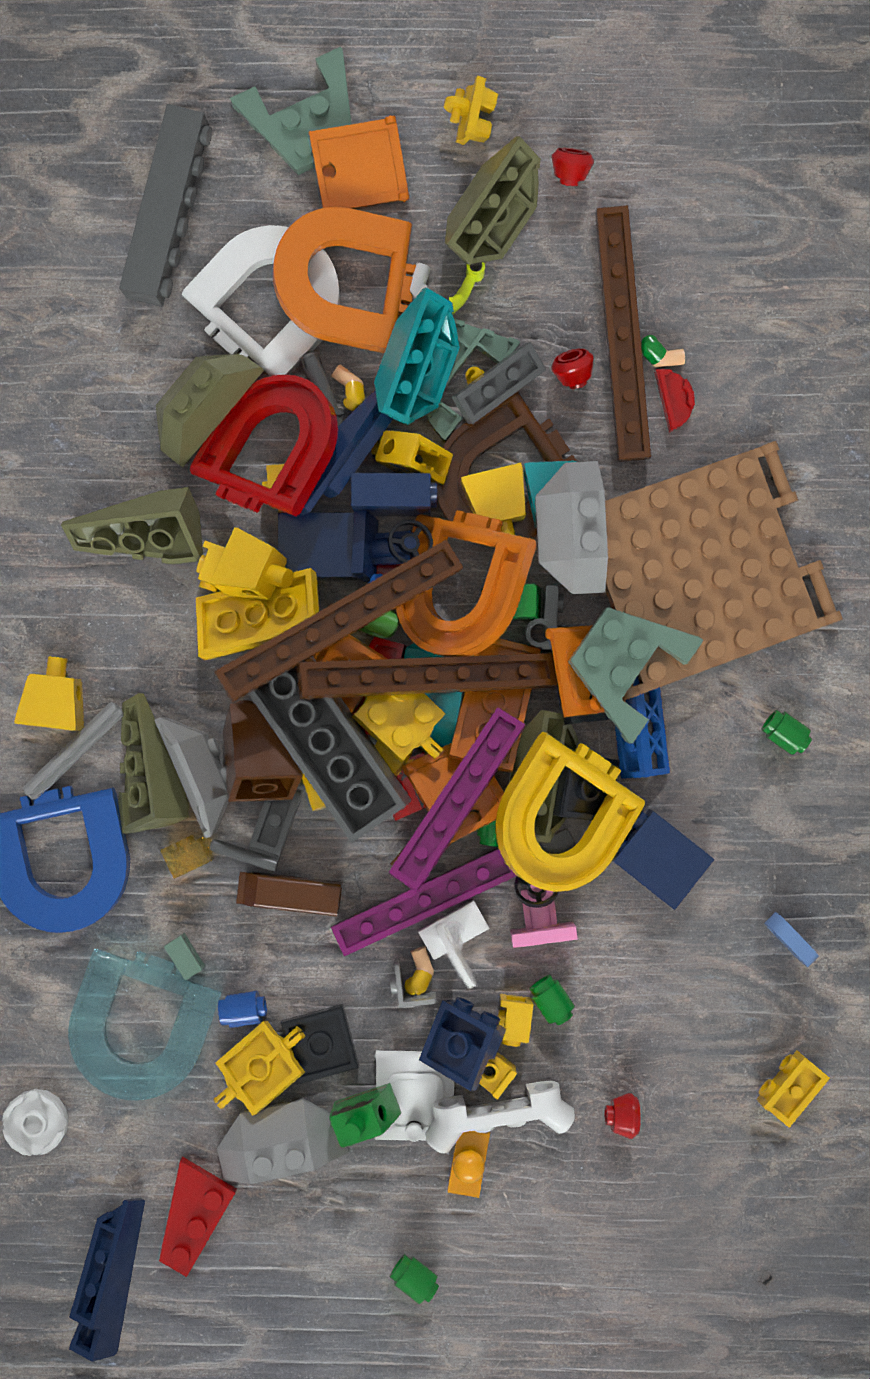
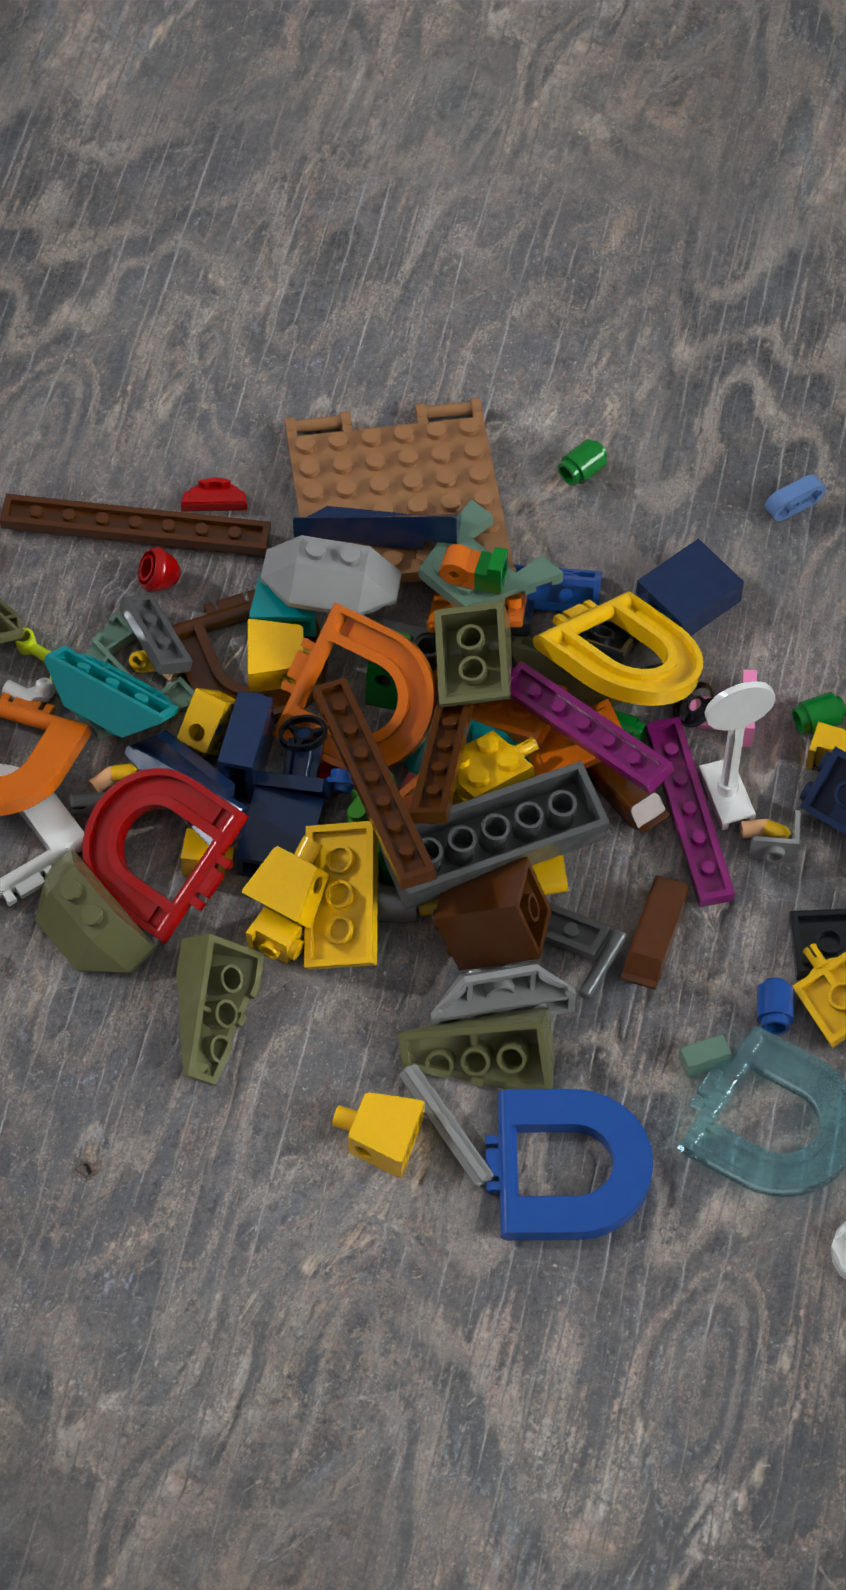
camera: 80 degrees left, 30 degrees down
clear yellow brick [160,835,214,879] -> none
arm [641,335,685,368] -> none
none -> dark blue wedge [293,506,461,550]
none -> olive slope [434,601,512,708]
none -> leg [439,544,508,595]

